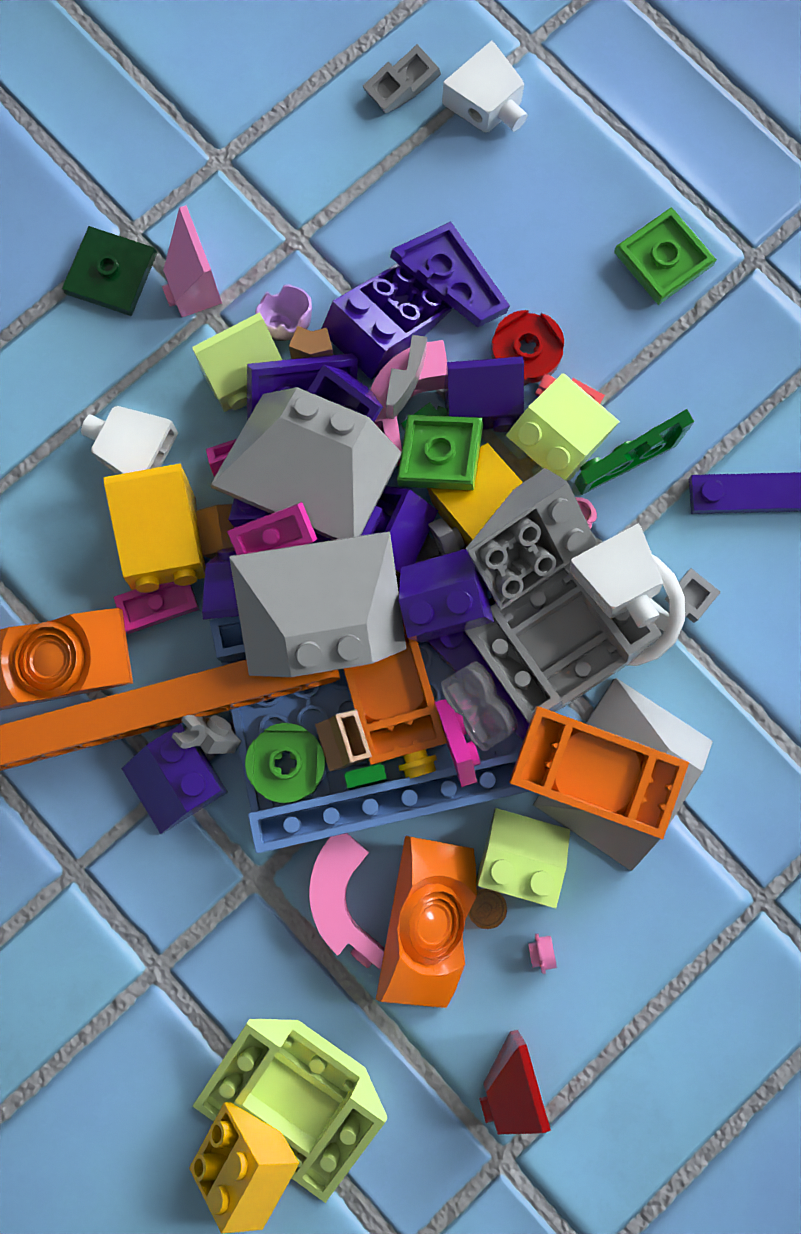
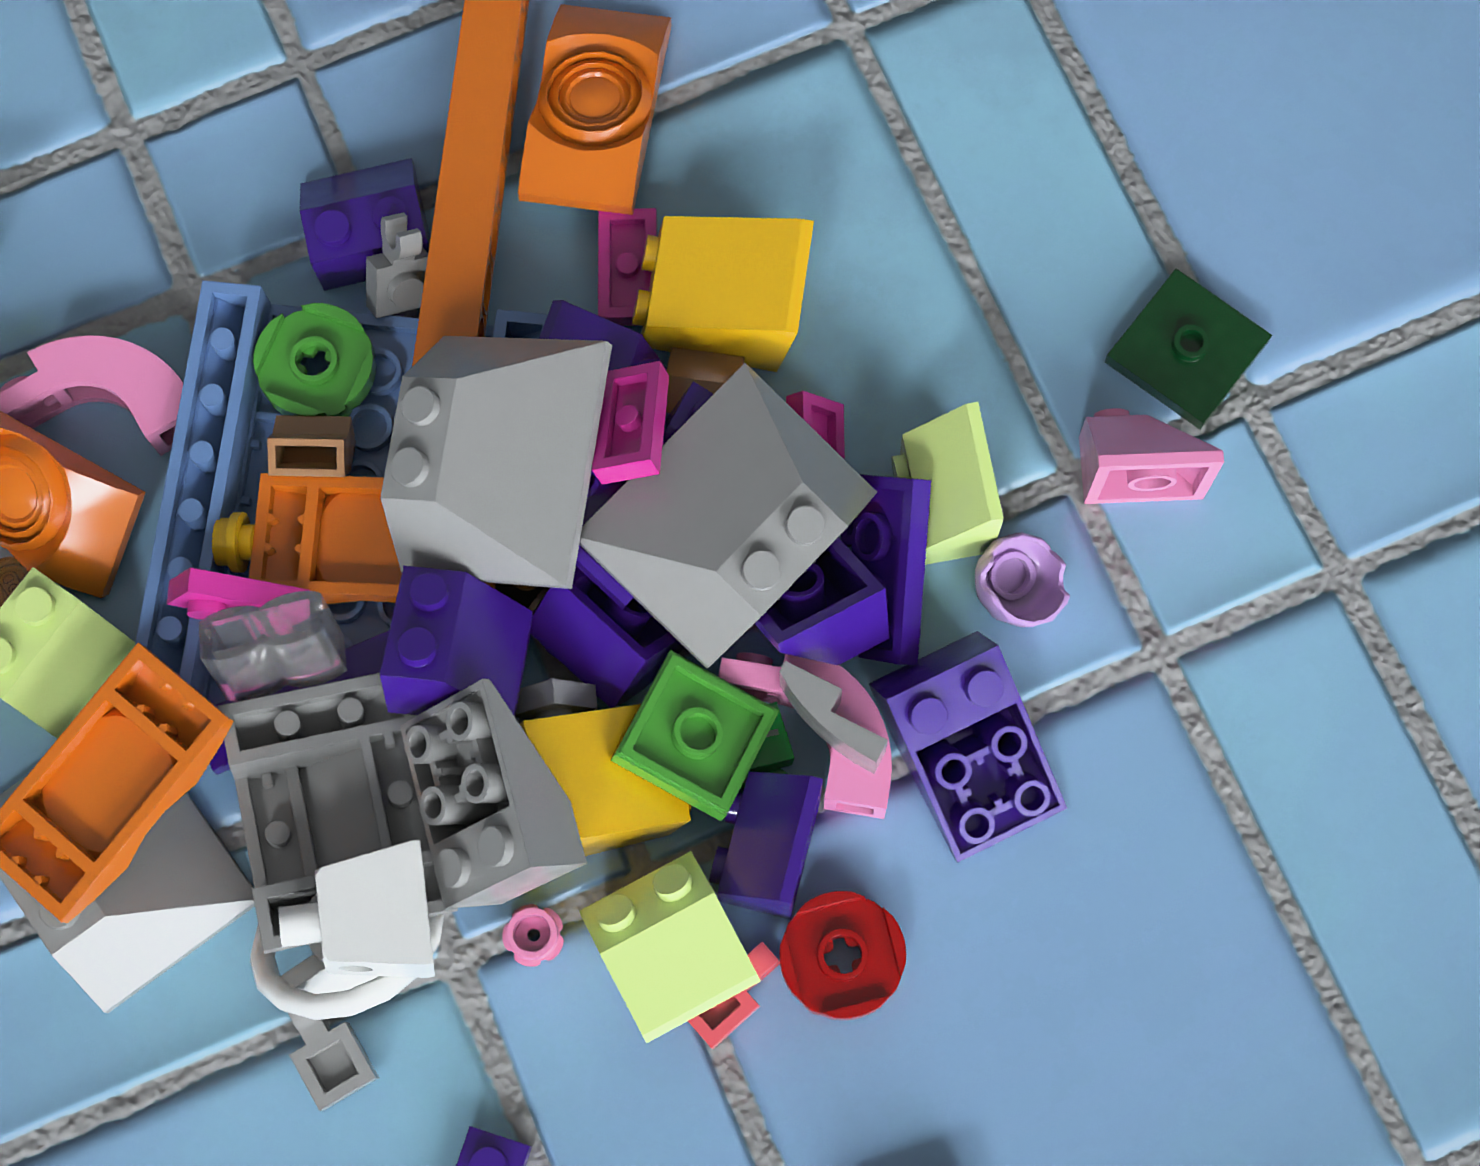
camera: 115 degrees right, 5 degrees down
white torso [81,406,178,475] -> none
medium nougat piece [289,326,333,359] -> none
green tile [344,763,387,790] -> none
light grey slope [363,44,441,113] -> none
dark purple wing [390,221,510,328] -> none
white torso [442,40,528,132] -> none
green wing [574,409,695,495] -> none

